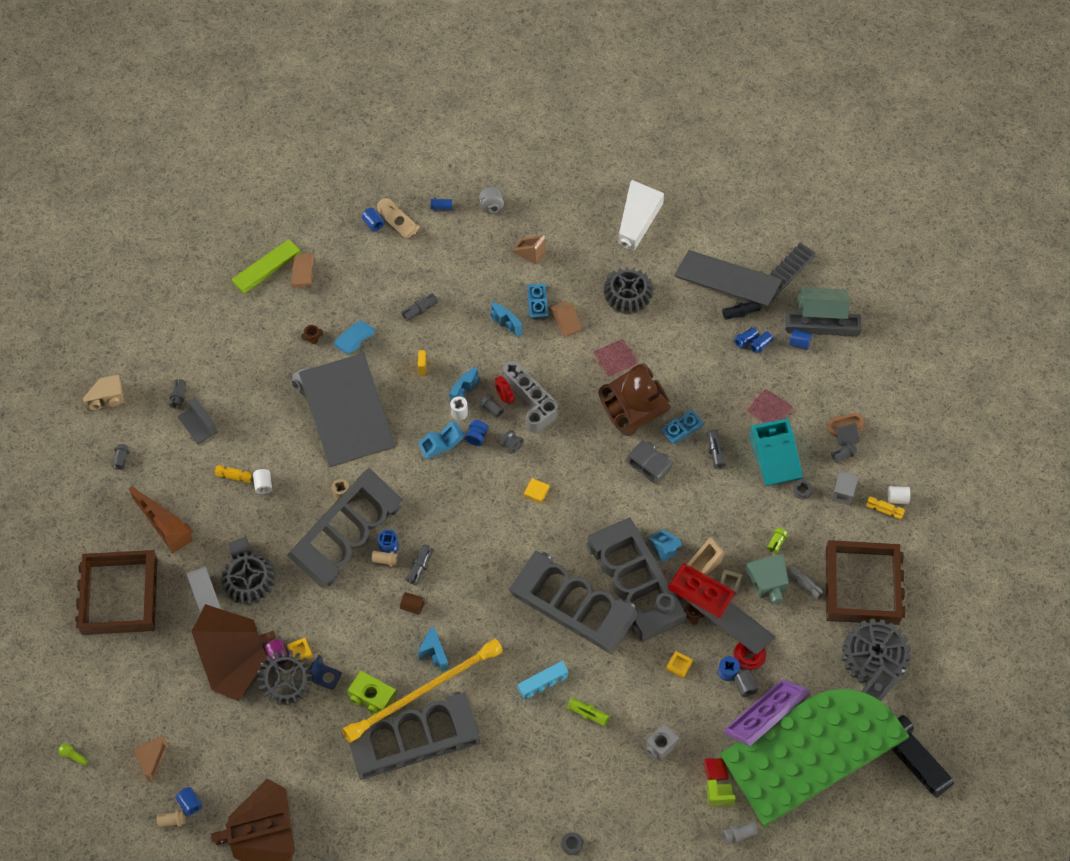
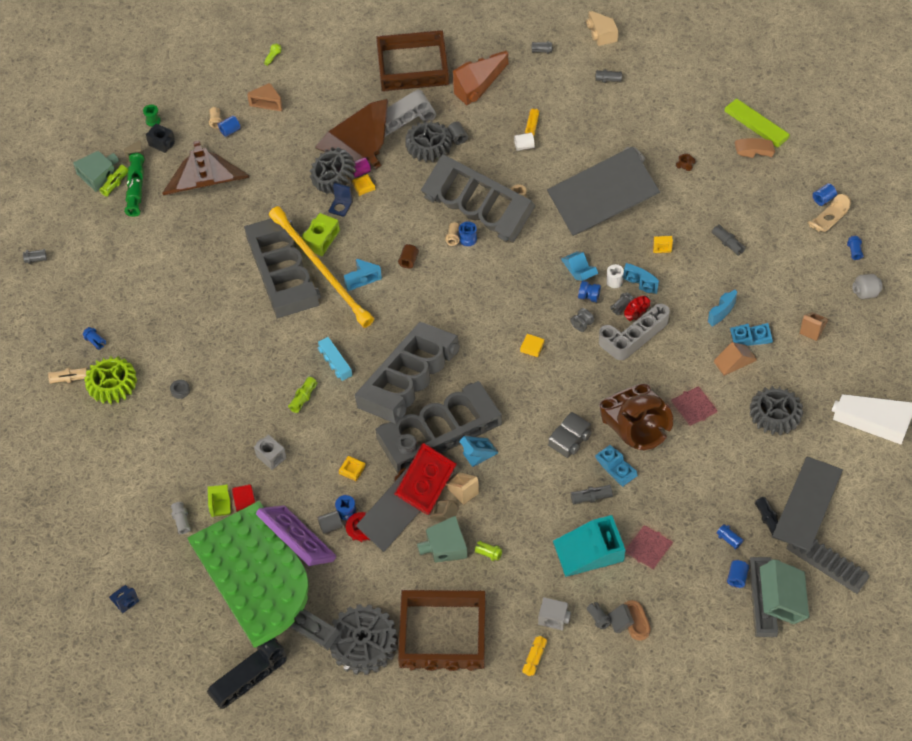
camera: 90 degrees right, 5 degrees down
dark grey panel [178,397,217,444] -> none
dark azure slope [334,320,374,354] -> none
dark grey pin [405,545,434,585] -> none
blue pin [734,327,759,348] -> none
light grey axle [789,567,824,599] -> none
dark grey bush [793,480,812,500] -> none
white gear [888,486,910,504] -> none

